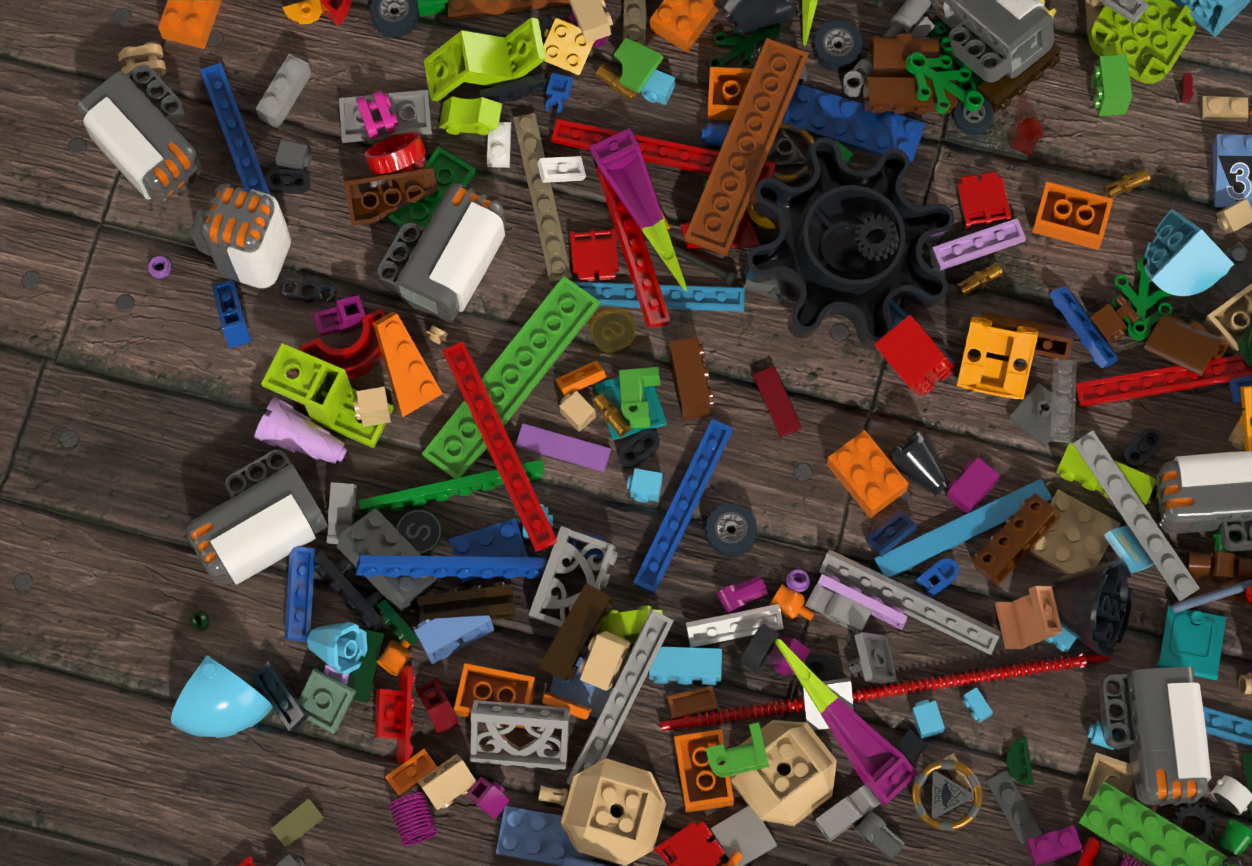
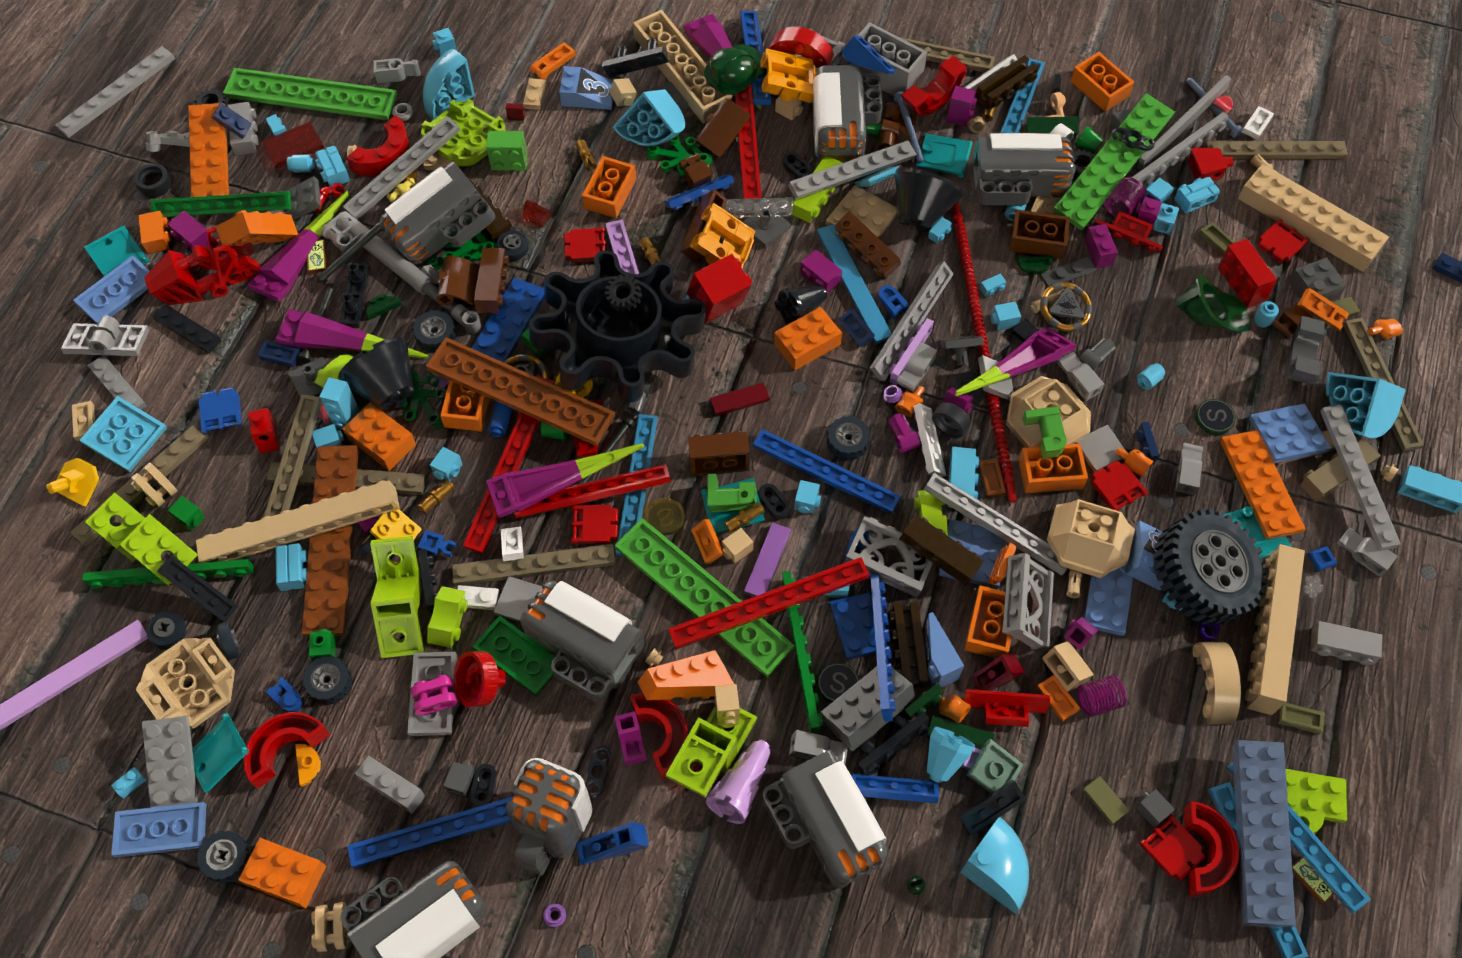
camera: 90 degrees left, 10 degrees down
reddish brown wedge [344,168,438,226] -> none
tan brick [579,631,632,691] -> none
bright green tile [614,38,663,93] -> none
green plant [905,53,984,114] -> none
nougat panel [995,586,1062,649] -> none
none -> light grey tile [493,576,543,623]
none -> reddish brown brick [1009,209,1070,259]

